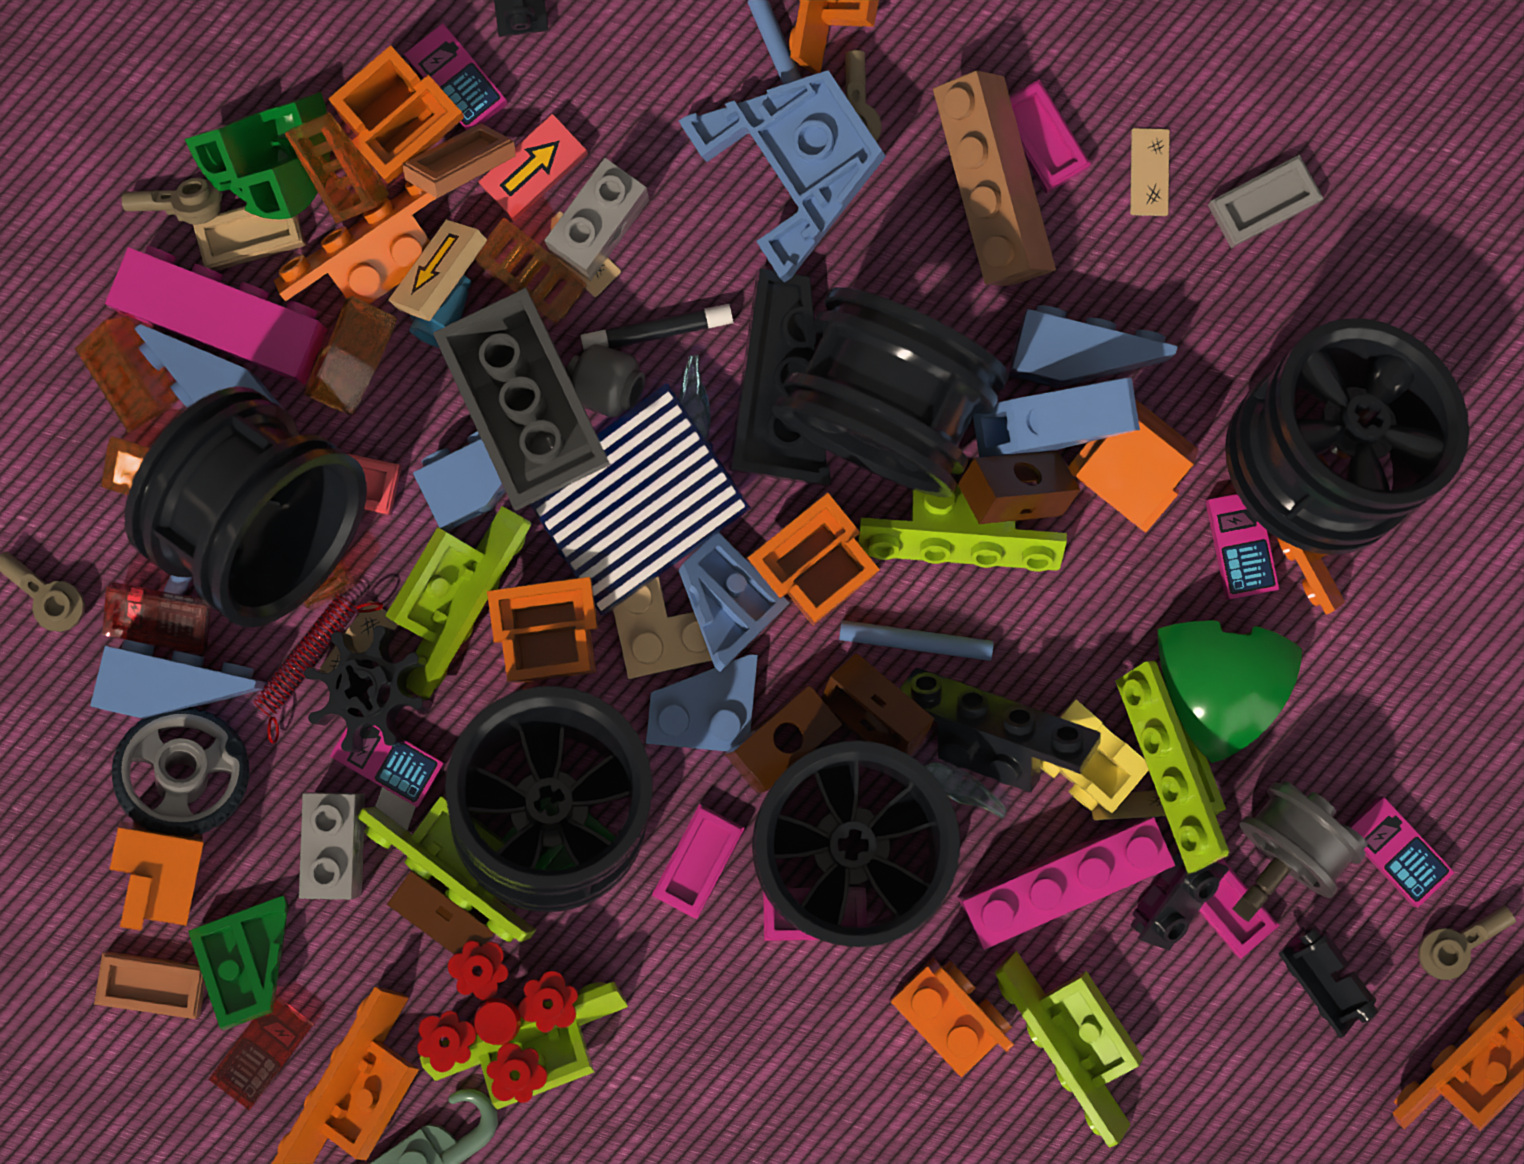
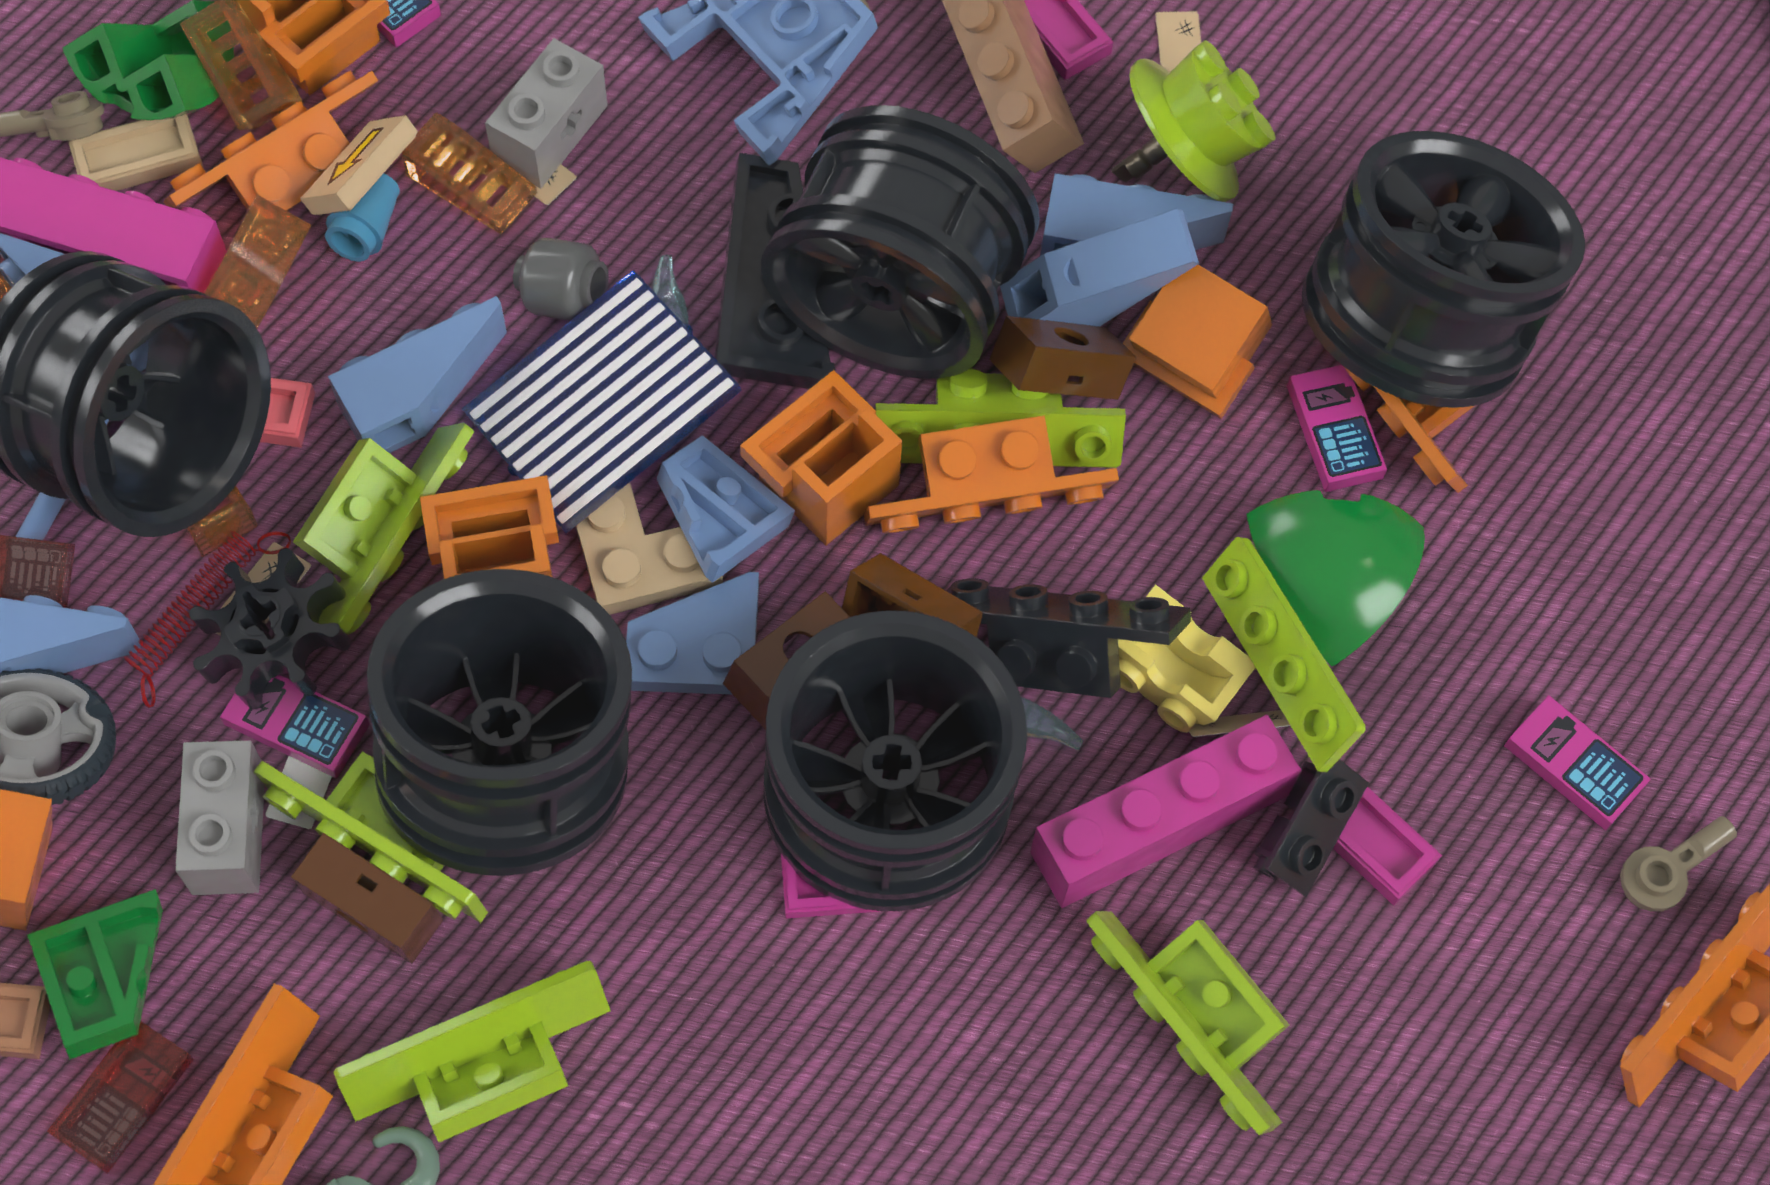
camera: 10 degrees left, 20 degrees down
nougat tile [402,123,516,198] -> none
red plant [417,940,578,1103] -> none
dark grey slope [433,288,611,511] -> none
coral tile [478,114,588,222] -> none
black bar [581,303,733,351] -> none
dark pink tile [651,804,745,919] -> none
medium blue bar [839,620,994,661] -> none
orange bracket [889,957,1014,1078] -> none
light grey tile [1208,155,1324,249] -> none
flat silver wheel [1232,780,1368,922] -> none
black hinge [1278,925,1379,1038] -> none
none -> orange bracket [864,415,1119,533]
none -> lime piece [1111,40,1275,202]

